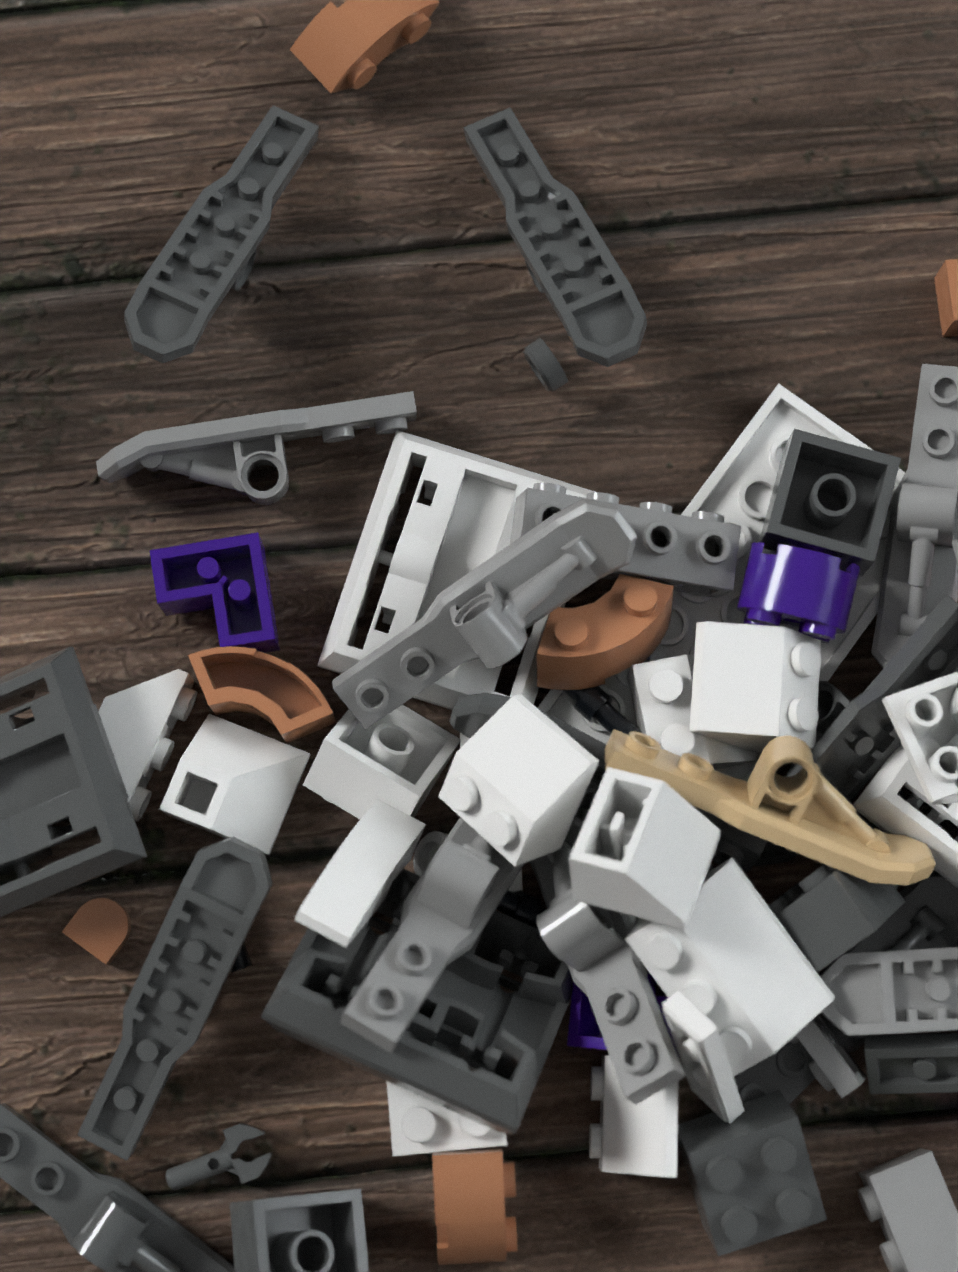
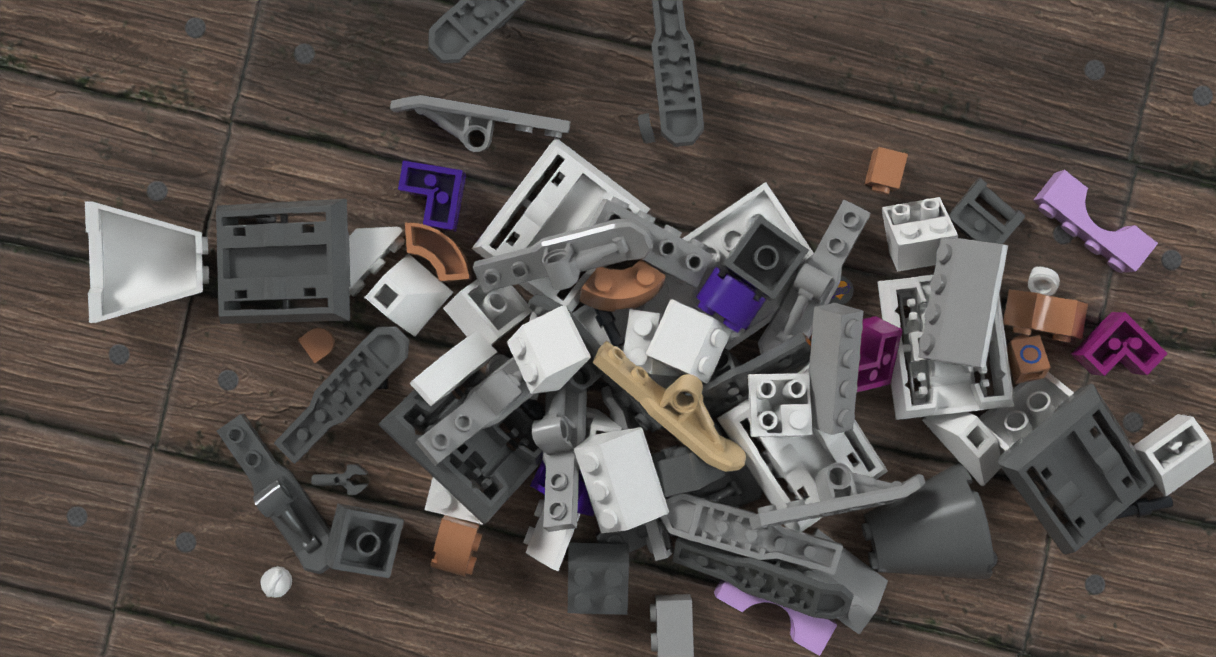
camera: 25 degrees right, 10 degrees up
white slope [569,767,720,930] -> none
white tile [662,991,744,1124] -> none

